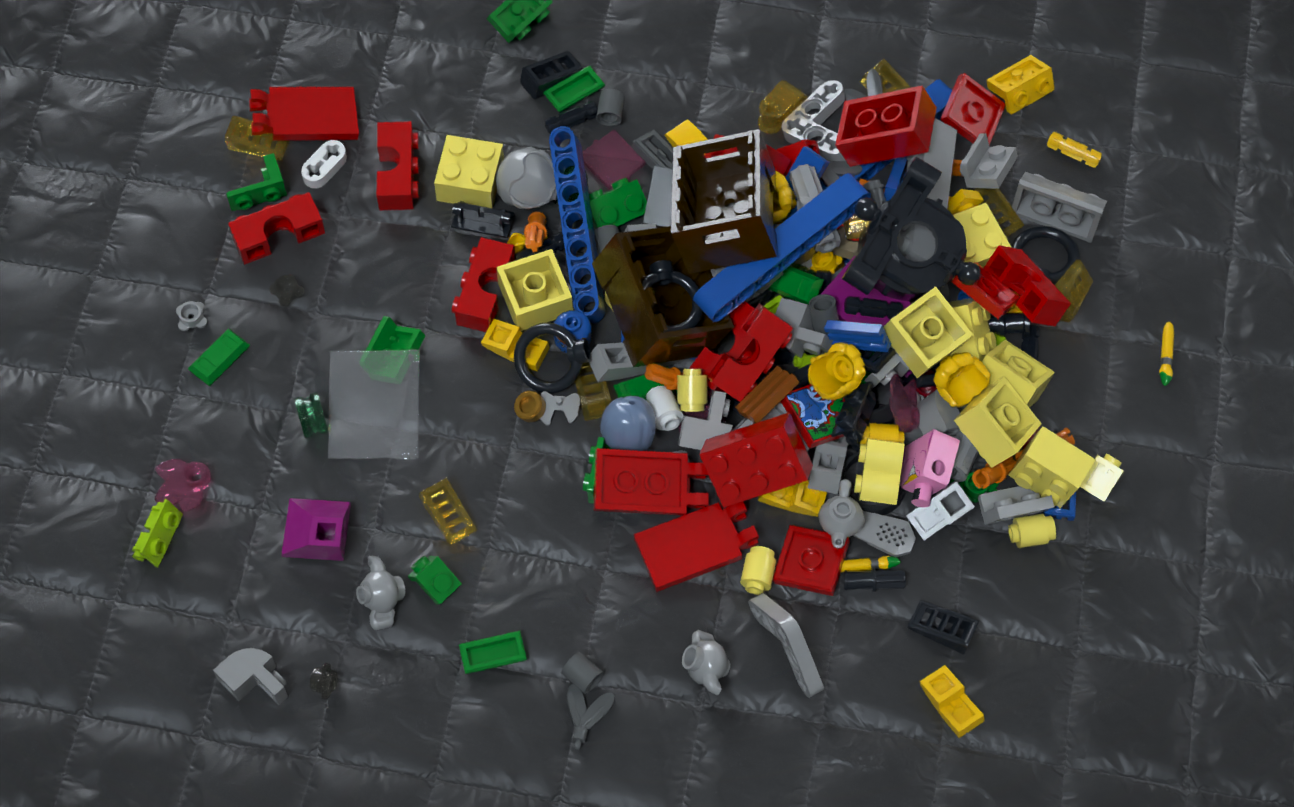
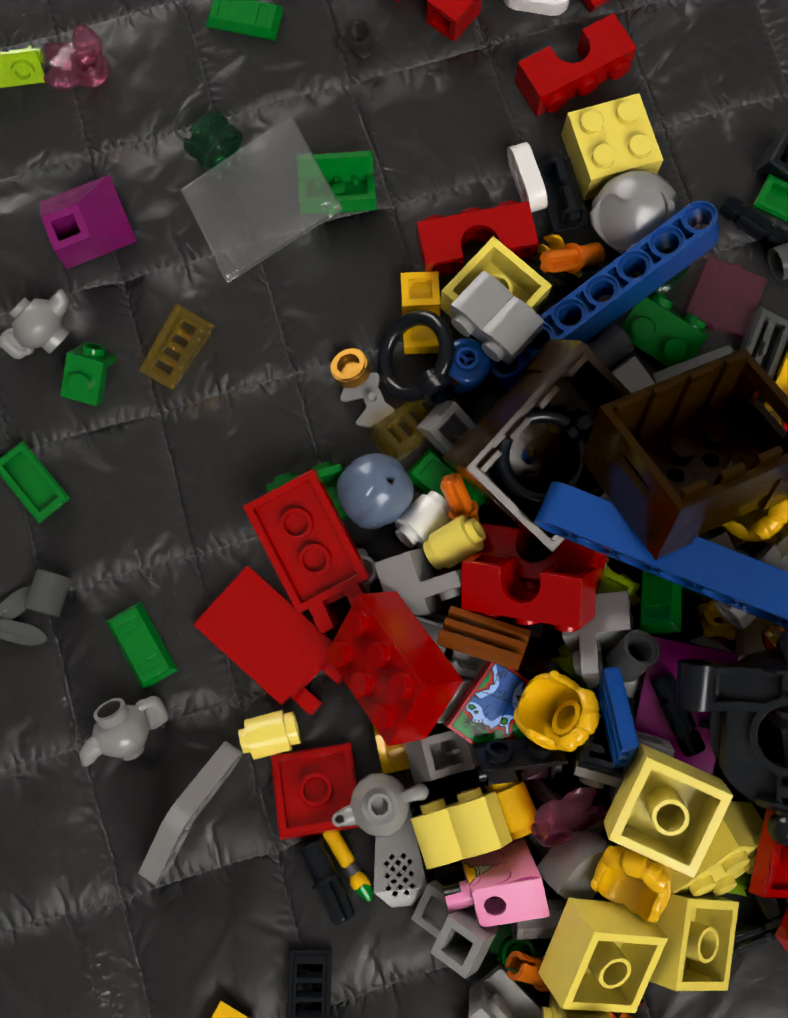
camera: 65 degrees right, 15 degrees up
none -> green tile [105,601,178,691]
none -> light grey brick [450,271,544,365]
none -> white beam [507,142,548,212]

